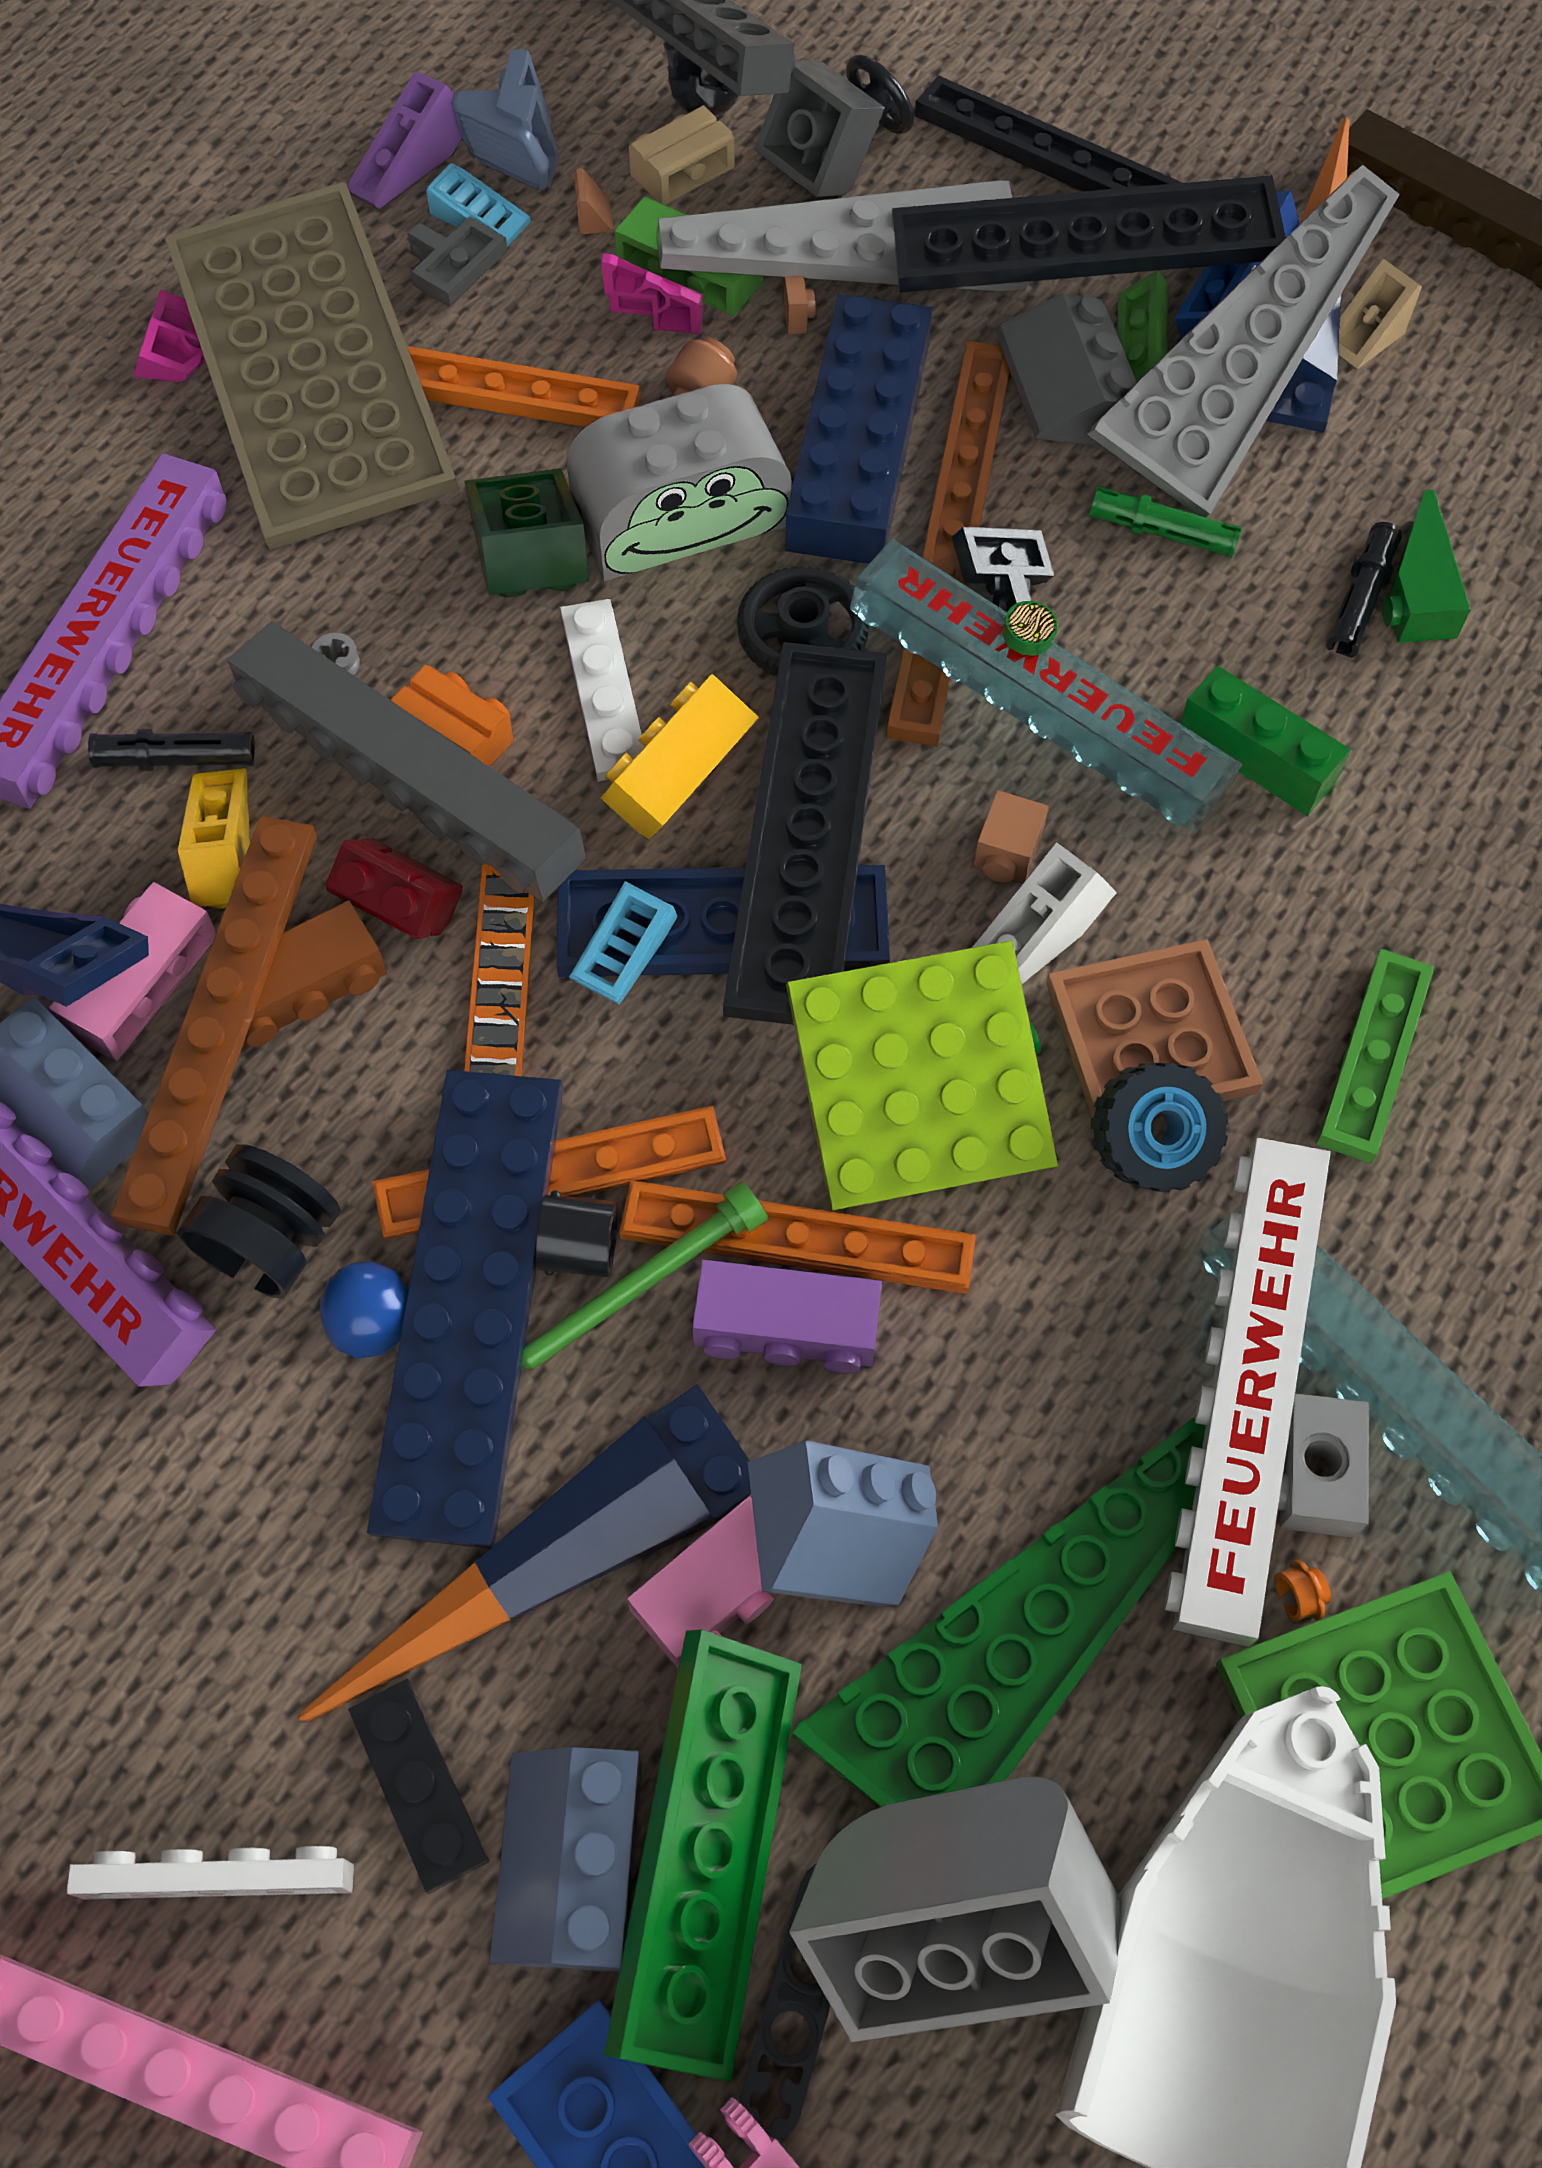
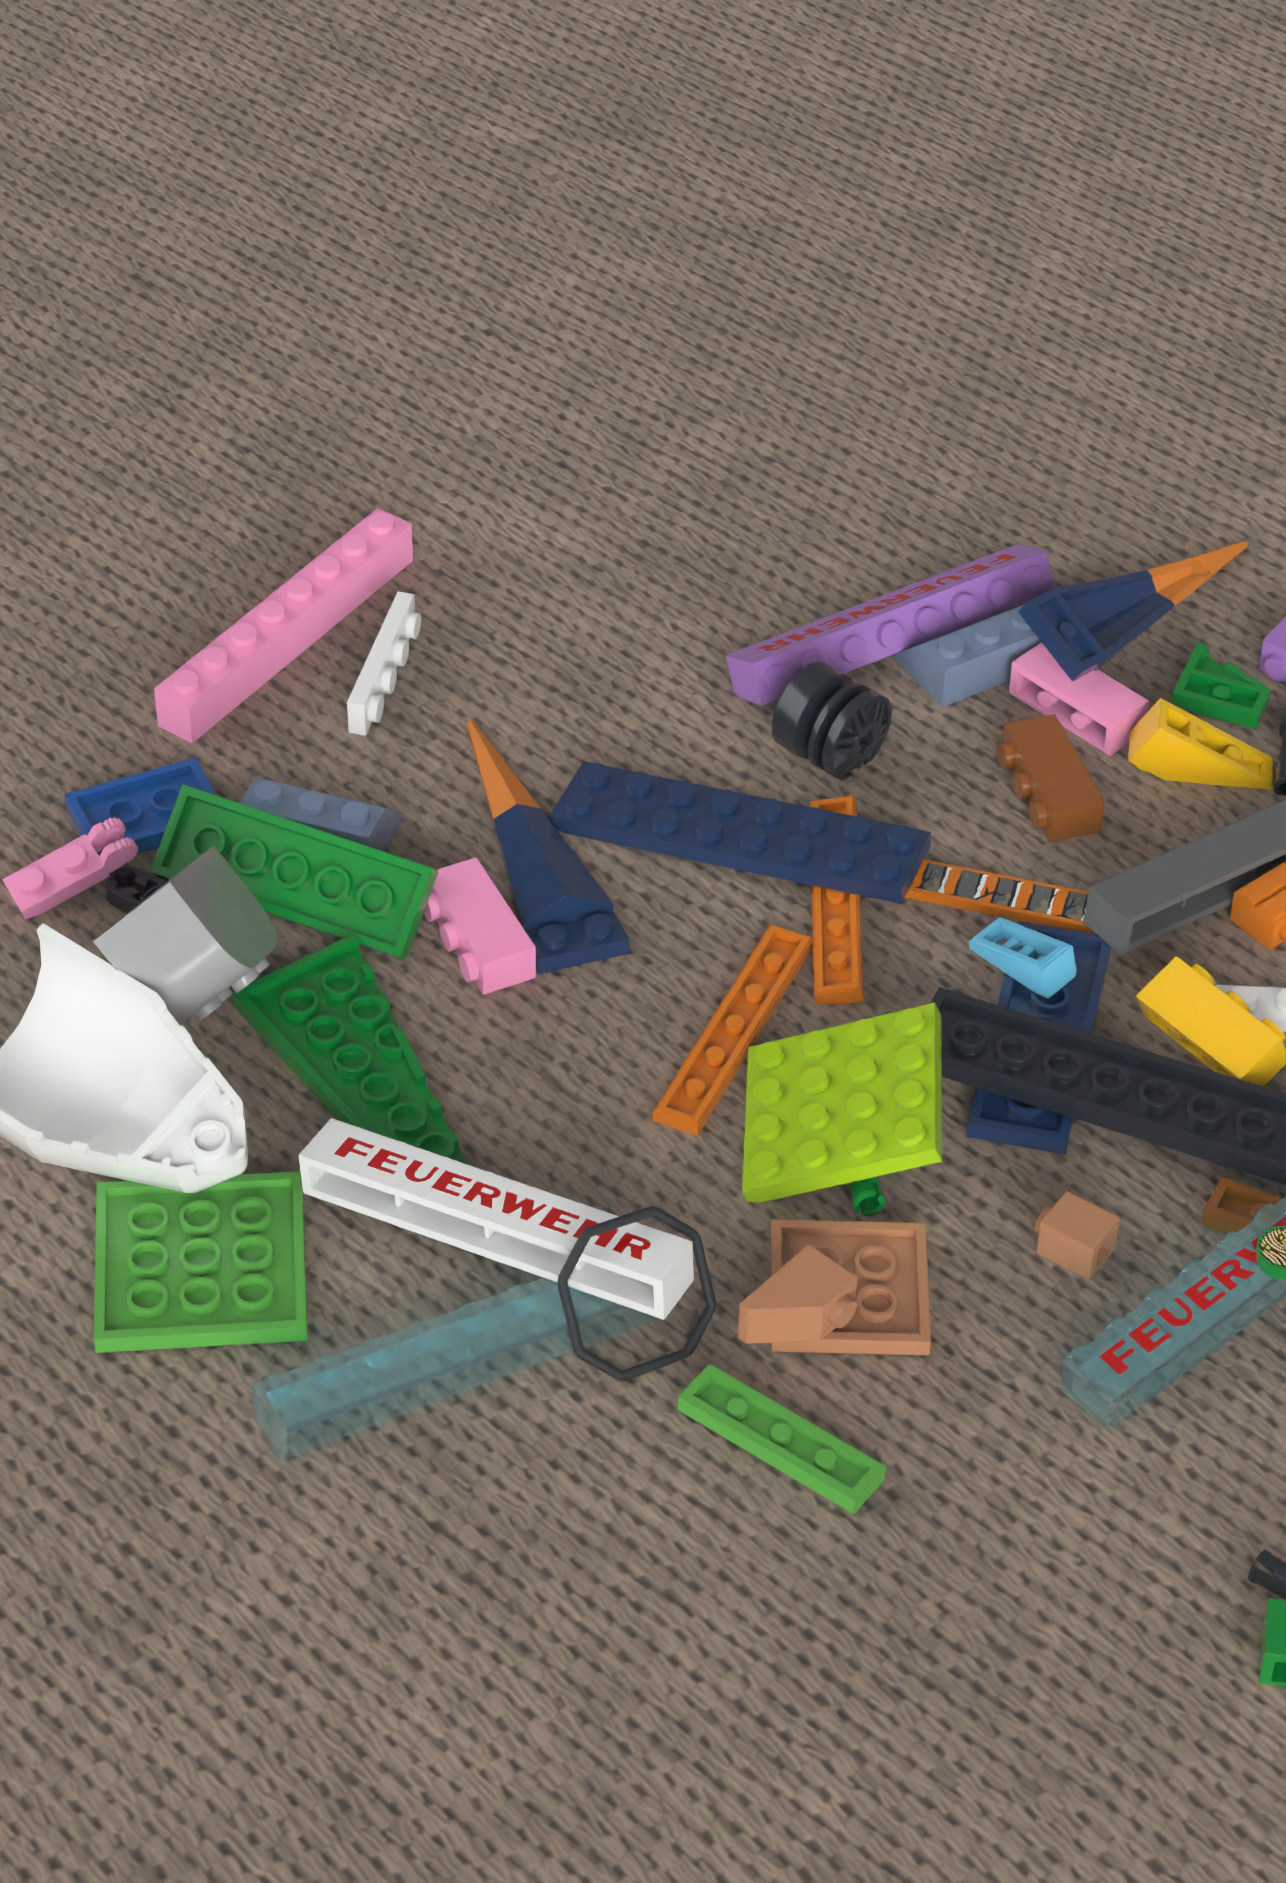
camera: 105 degrees right, 20 degrees down
dark orange plate [111,816,317,1236] -> none
blue hair [320,1261,409,1359] -> none
dark red brick [325,838,463,939] -> none
black plate [348,1678,489,1895] -> none
bright green piece [522,1181,769,1370] -> none
black piece [536,1190,619,1277] -> none
medium lavender brick [692,1260,882,1373] -> none
sand blue slope [748,1440,938,1607] -> none
white slope [972,843,1117,984] -> none
black wheel [1090,1062,1229,1192] -> none
green brick [1177,665,1351,816] -> none
orange plate [1274,1559,1331,1622] -> none
light grey brick [1278,1393,1369,1538] -> none
none -> black piece [557,1206,716,1381]
none -> nougat slope [738,1244,857,1344]
none -> green wing [1171,642,1271,729]

